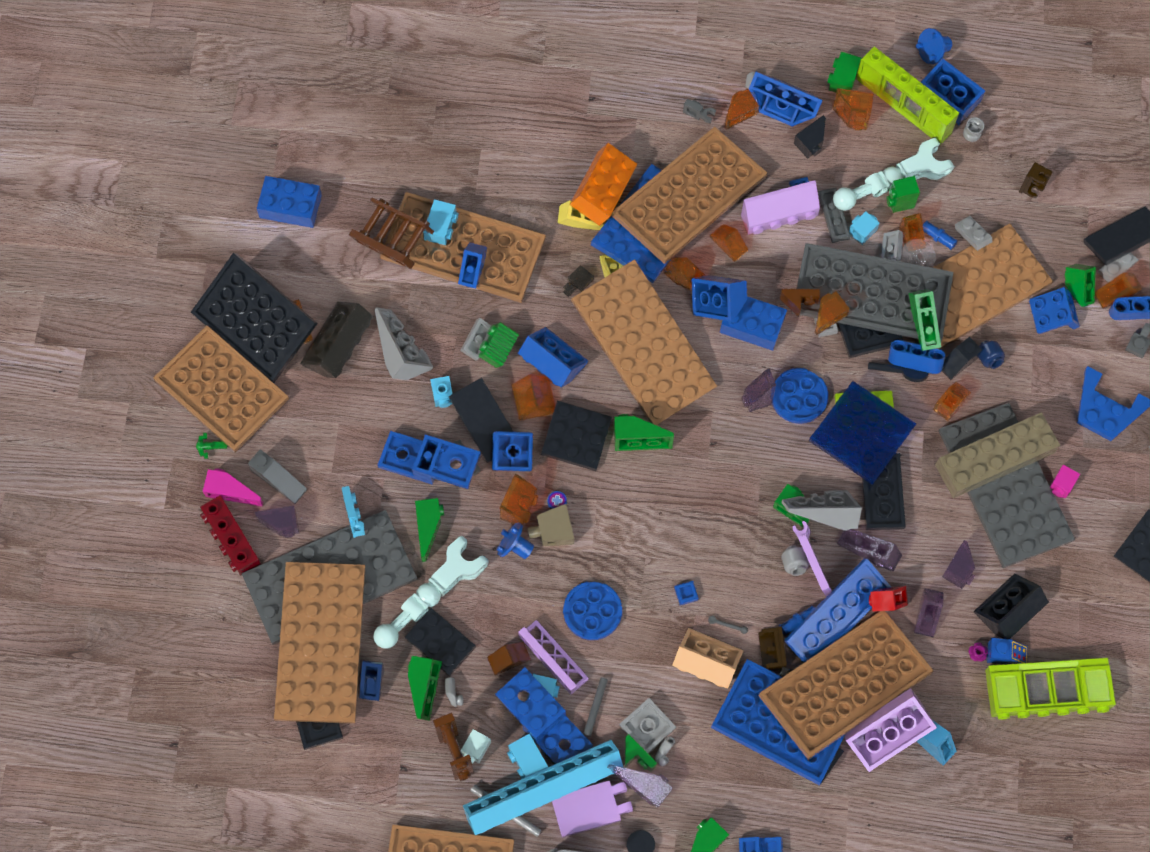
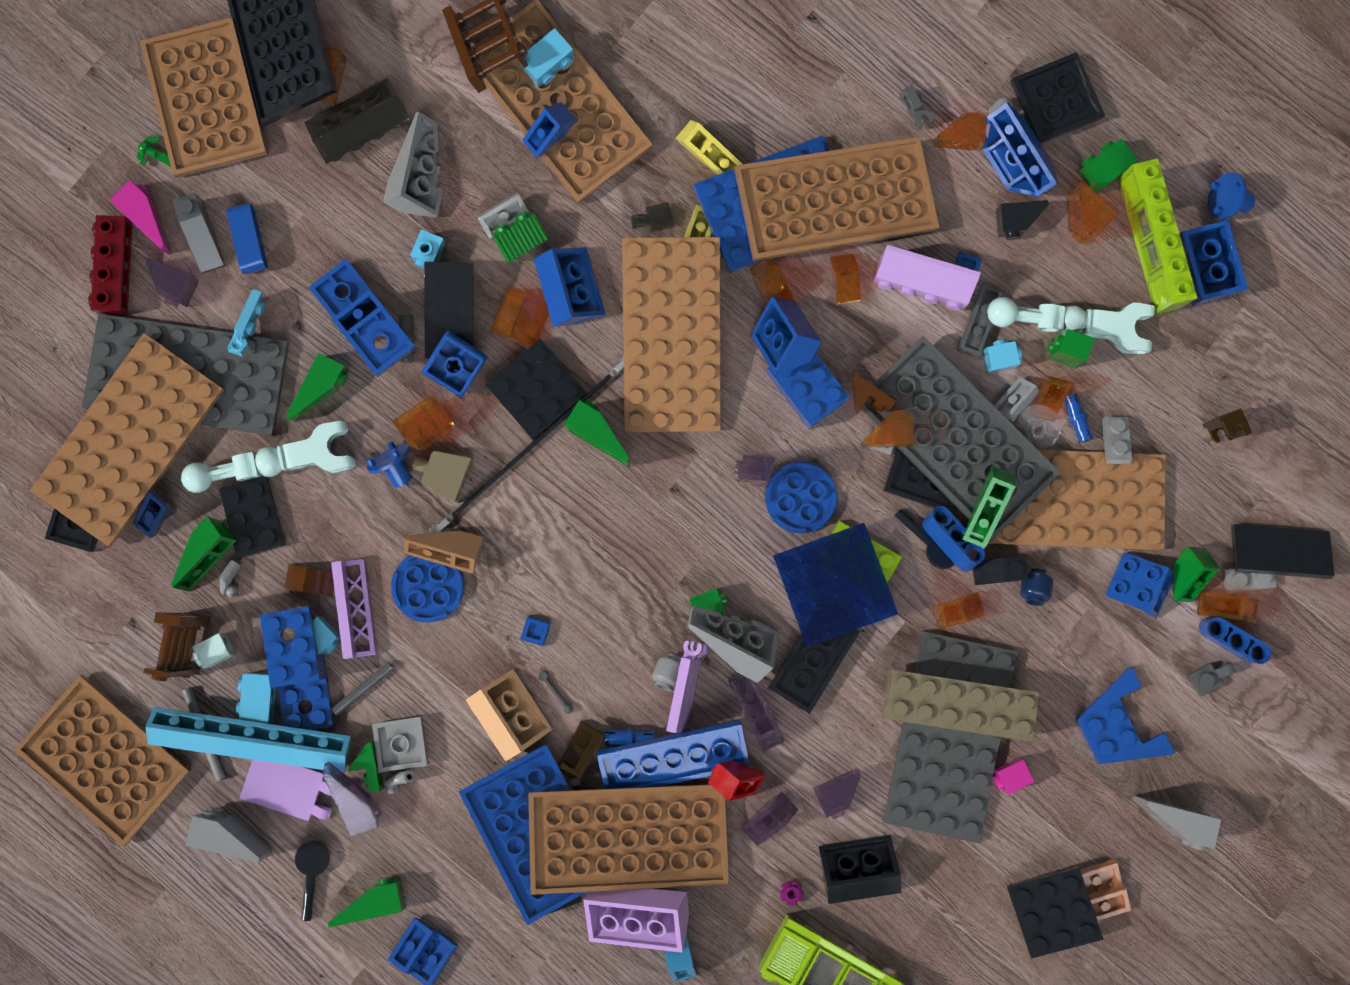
camera: 30 degrees right, 15 degrees up
tile [547,491,567,509] -> none
orange brick [570,143,637,226] -> none
light grey wheel [963,117,984,142] -> none
blue slope [987,638,1028,665] -> none
none -> blue beam [227,203,268,274]
none -> medium nougat slope [404,531,484,574]
none -> black piece [428,355,624,533]
none -> black plate [1010,52,1105,144]

